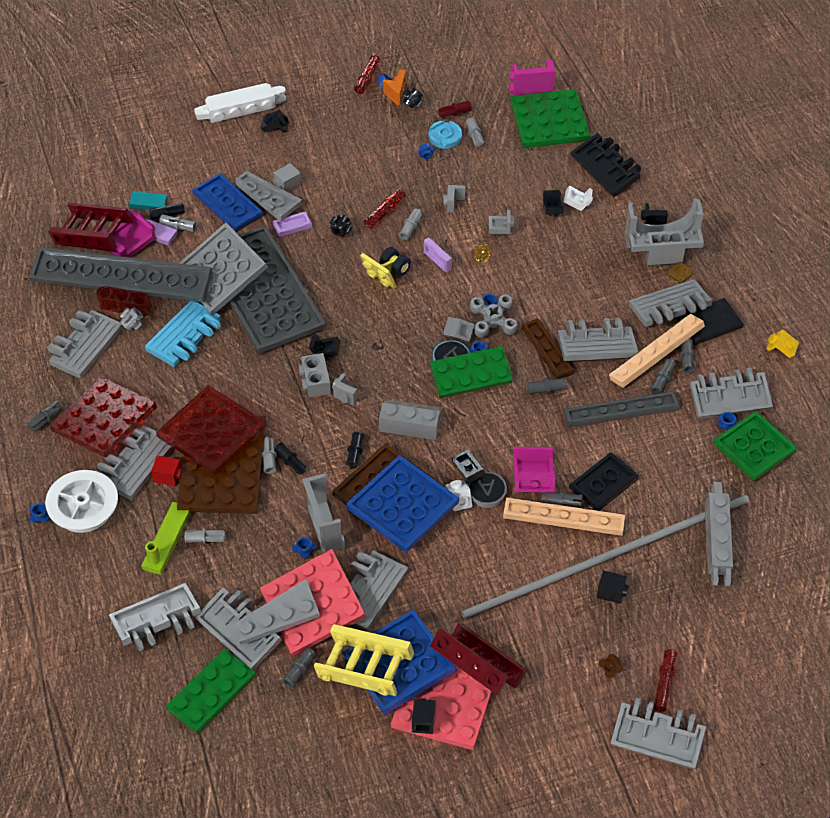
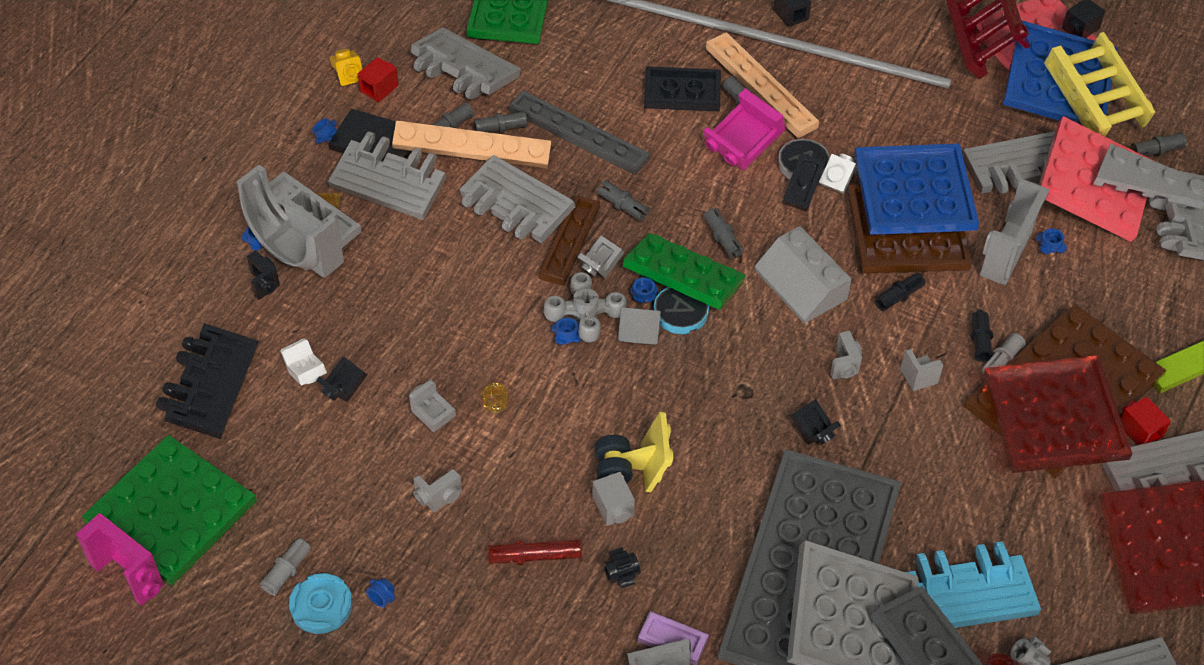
camera: 135 degrees left, 0 degrees up
light grey axle [185,528,226,544] -> none
light grey brick [298,353,331,398] -> none
light grey axle [399,209,422,241] -> none
lavender tile [424,237,452,273] -> none
dark red axle [438,100,472,118] -> none
blue plate [718,412,737,430] -> none
none -> blue plate [312,118,337,144]
none -> red brick [357,57,399,103]
none -> light grey bracket [578,236,624,278]
none -> light grey brick [592,472,635,526]
none -> dark grey pin [704,208,744,259]
none -> light grey panel [900,349,943,391]

